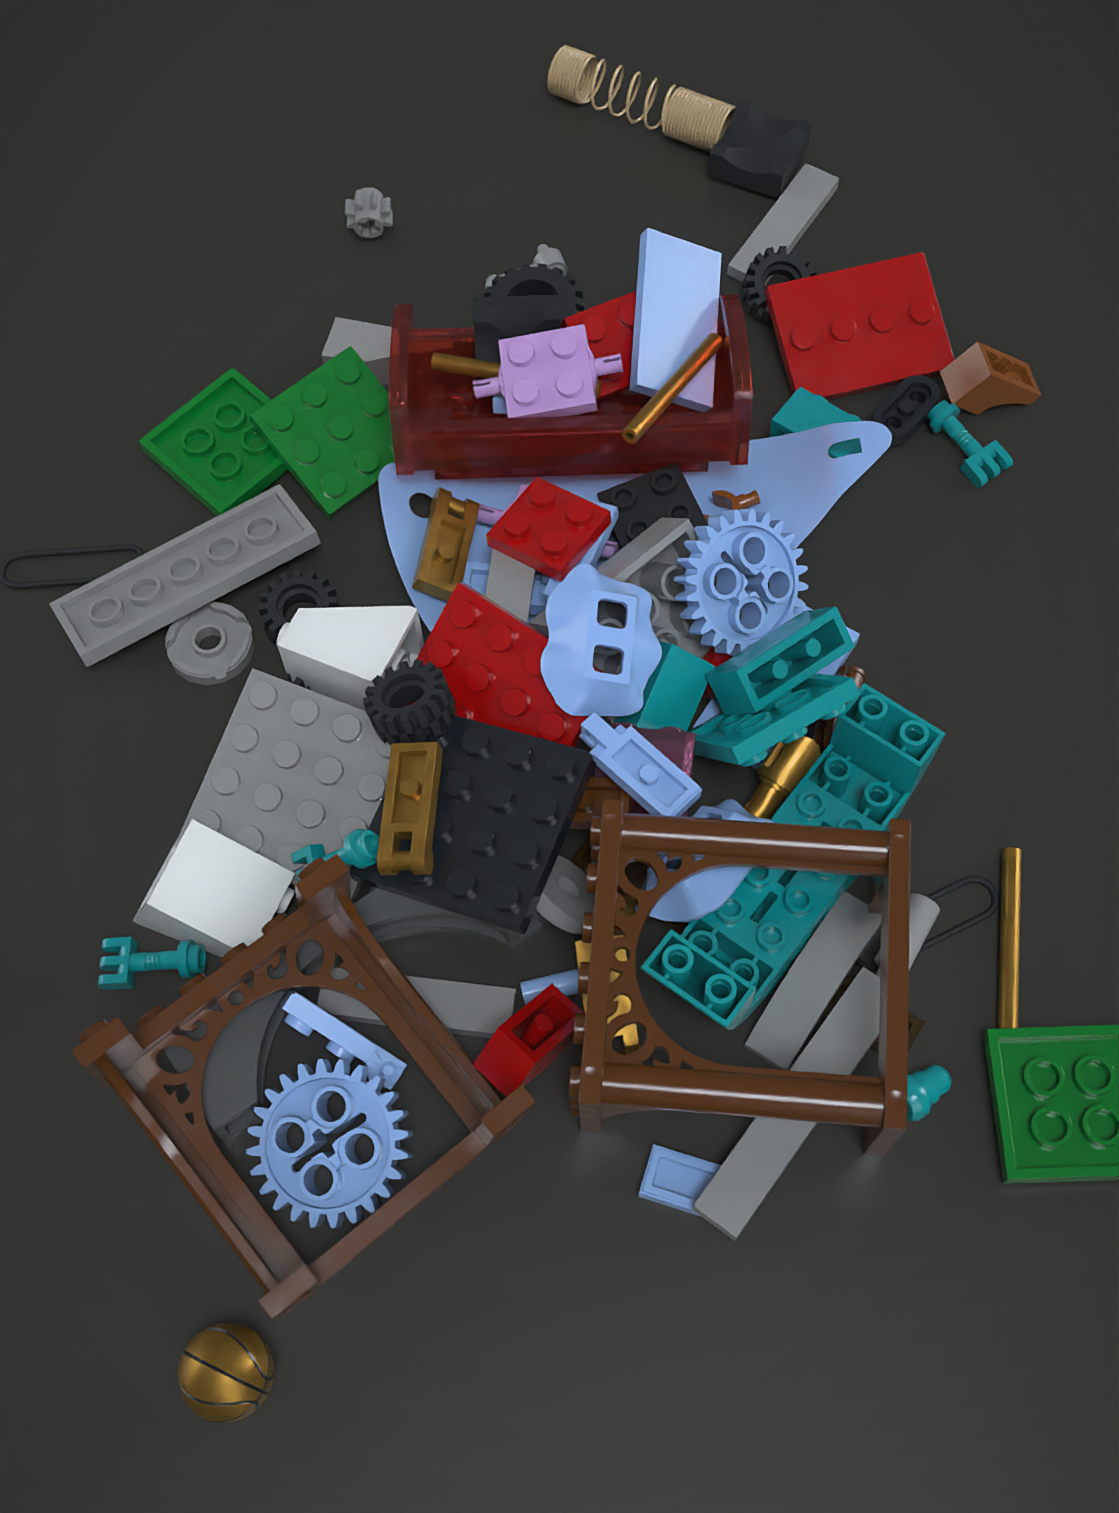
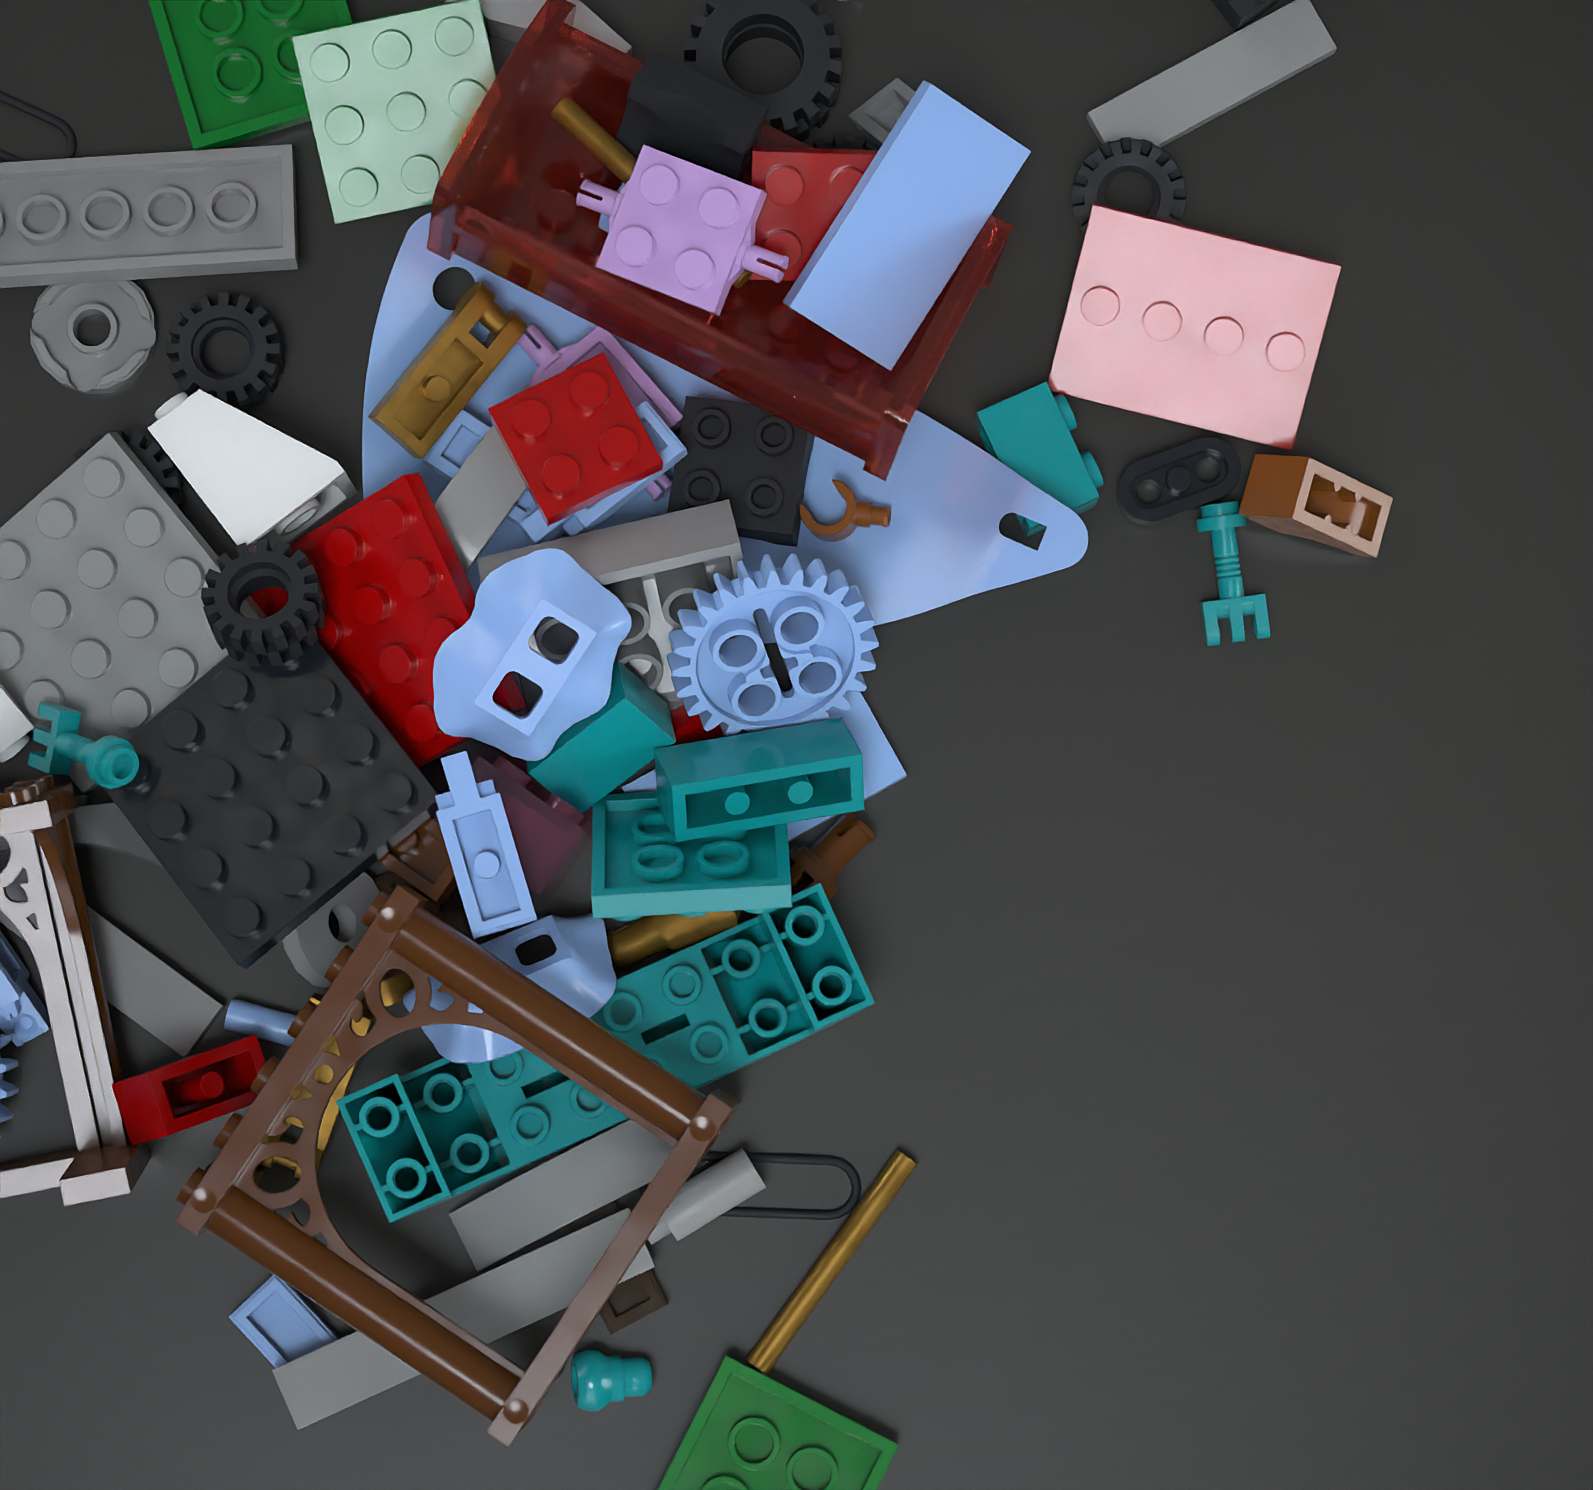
camera: 25 degrees right, 20 degrees up
pearl gold plate [377,742,443,876] -> none
pearl gold piece [622,333,723,444] -> none

